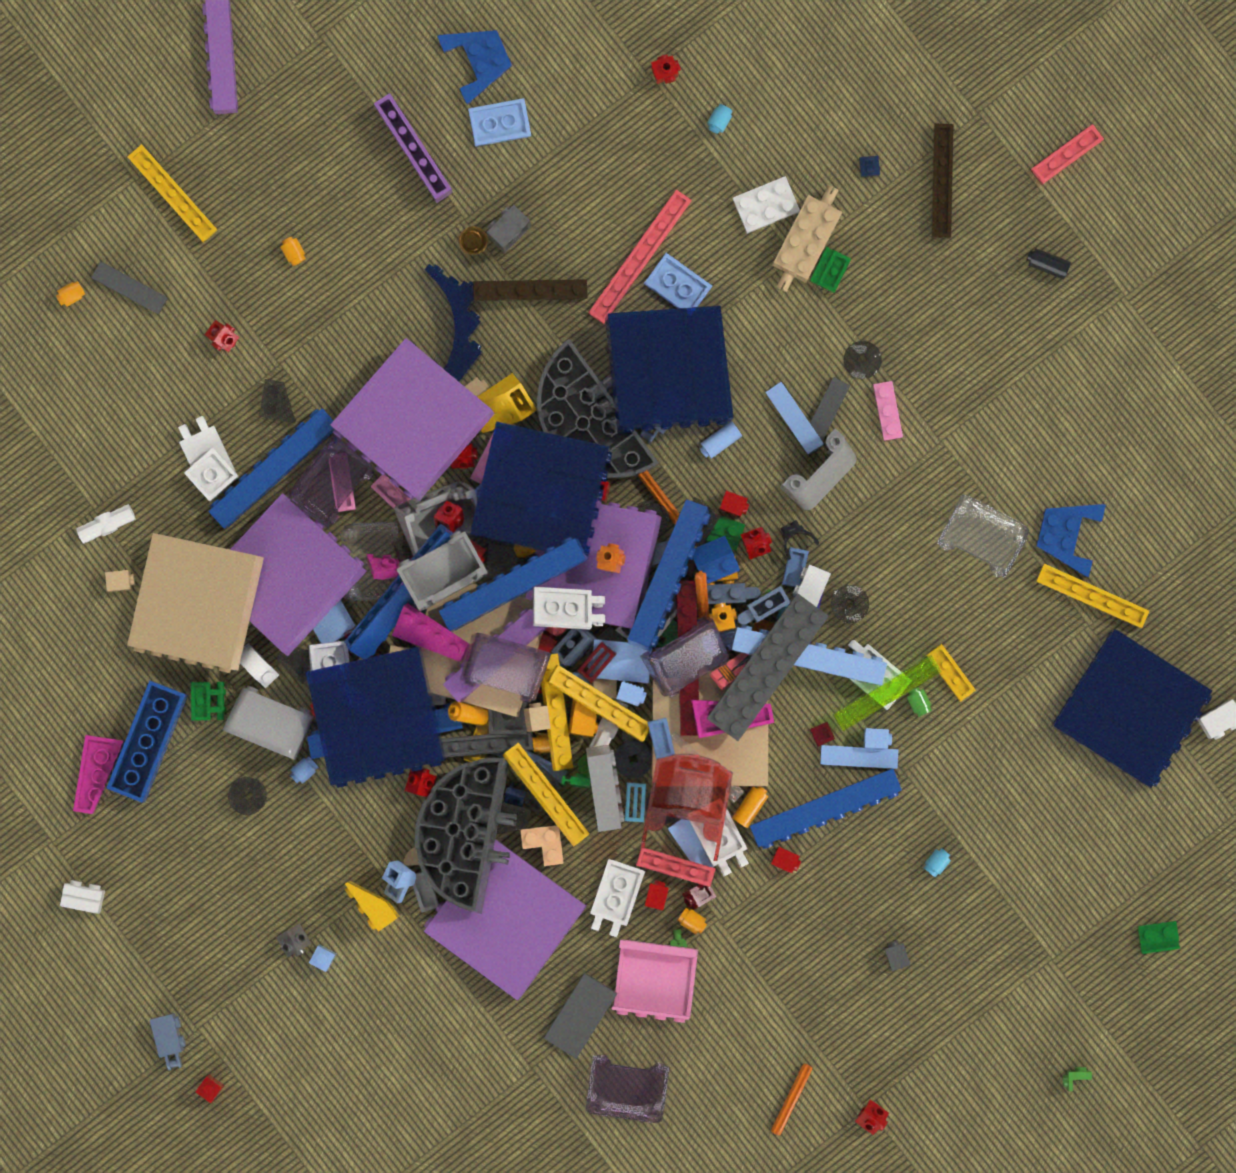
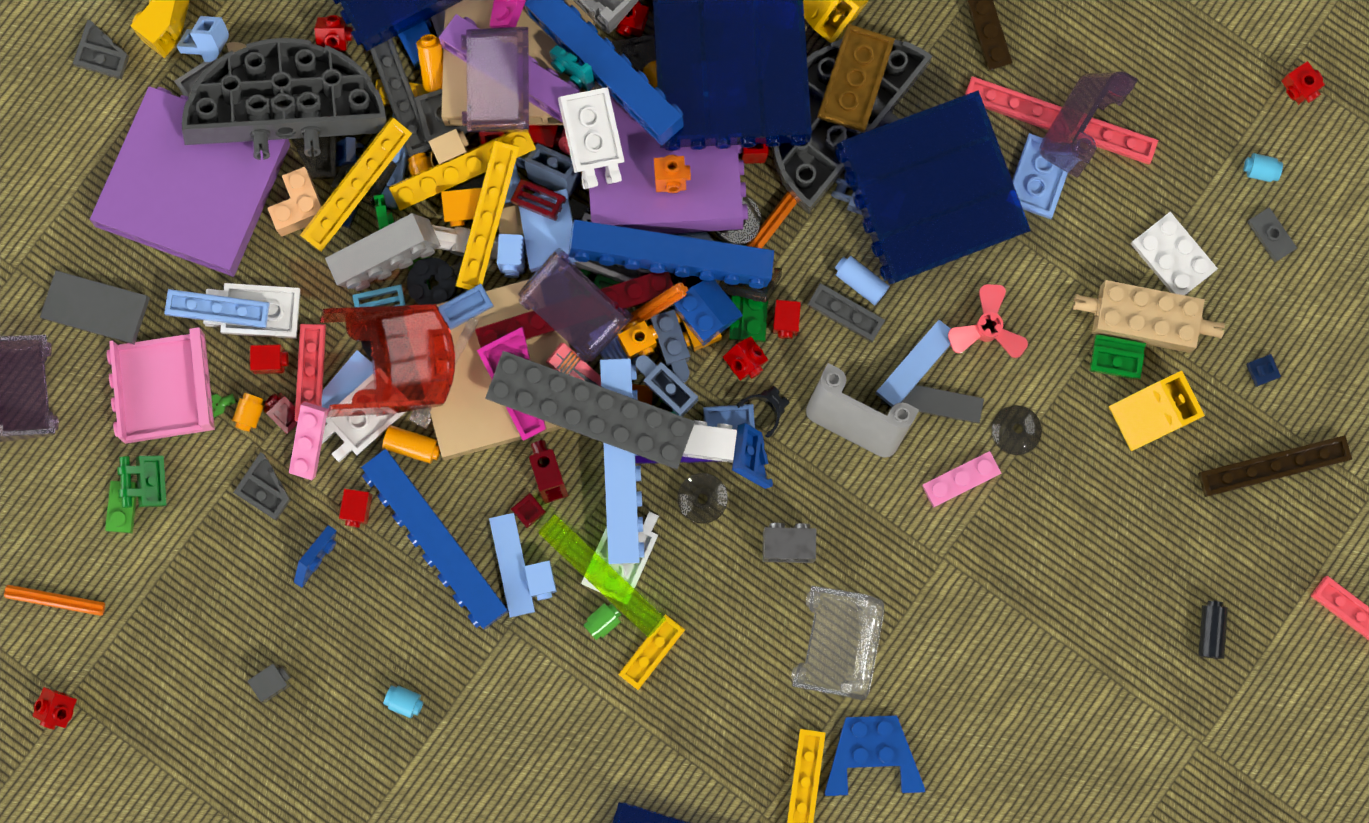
camera: 75 degrees right, 5 degrees down
none -> dark grey wing [73,20,129,80]
none -> bright green plate [105,481,138,533]
none -> green plate [117,456,167,508]
none -> light blue tile [164,289,270,328]
none -> dark grey wing [233,452,291,521]
none -> bright pink plate [289,402,328,480]
none -> blue wing [294,525,337,588]
none -> dark red torso [529,440,569,504]
none -> teal wing [550,45,595,91]
none -> blue wing [732,423,773,489]
none -> flat silver brick [763,523,816,563]
none -> dark grey plate [807,283,885,343]
none -> pearl gold tile [817,24,895,133]
none -> coral piece [948,284,1028,358]
none -> clear purple windscreen [1039,71,1138,178]
none -> yellow slope [1109,371,1205,451]
none -> dark grey plate [1247,207,1297,263]

